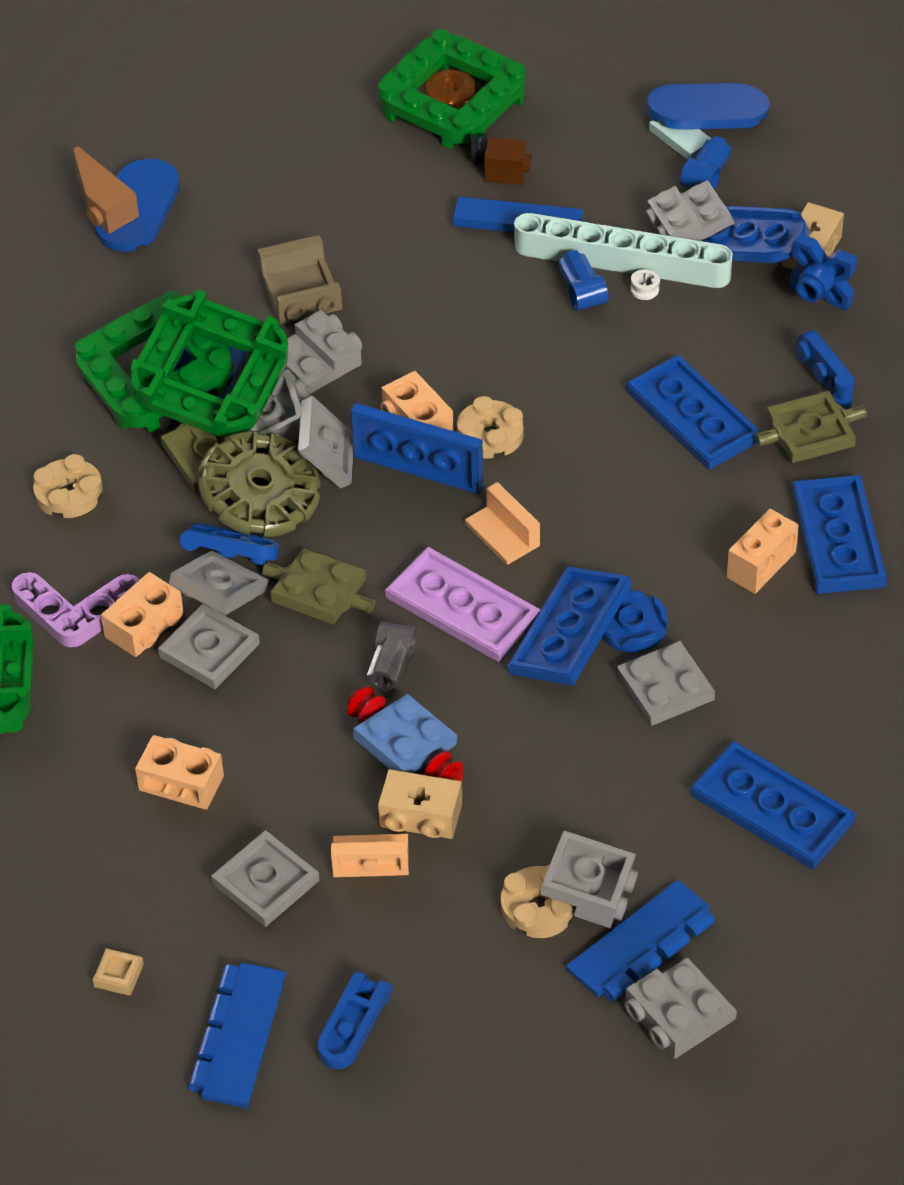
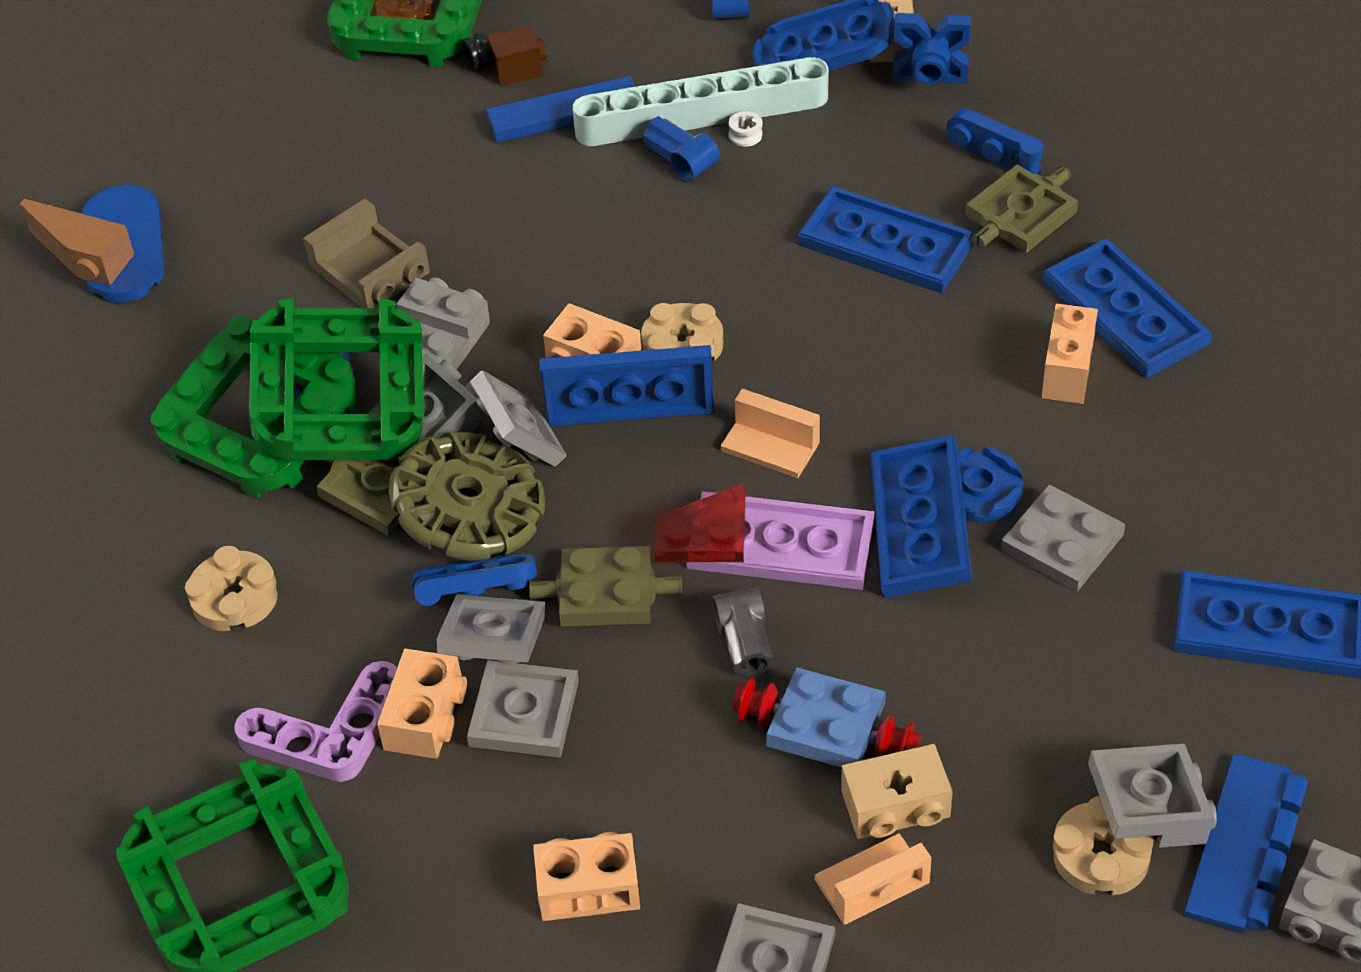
camera: 25 degrees left, 0 degrees up
light grey plate [646,180,734,241] -> none
none -> clear red wing [654,485,746,562]

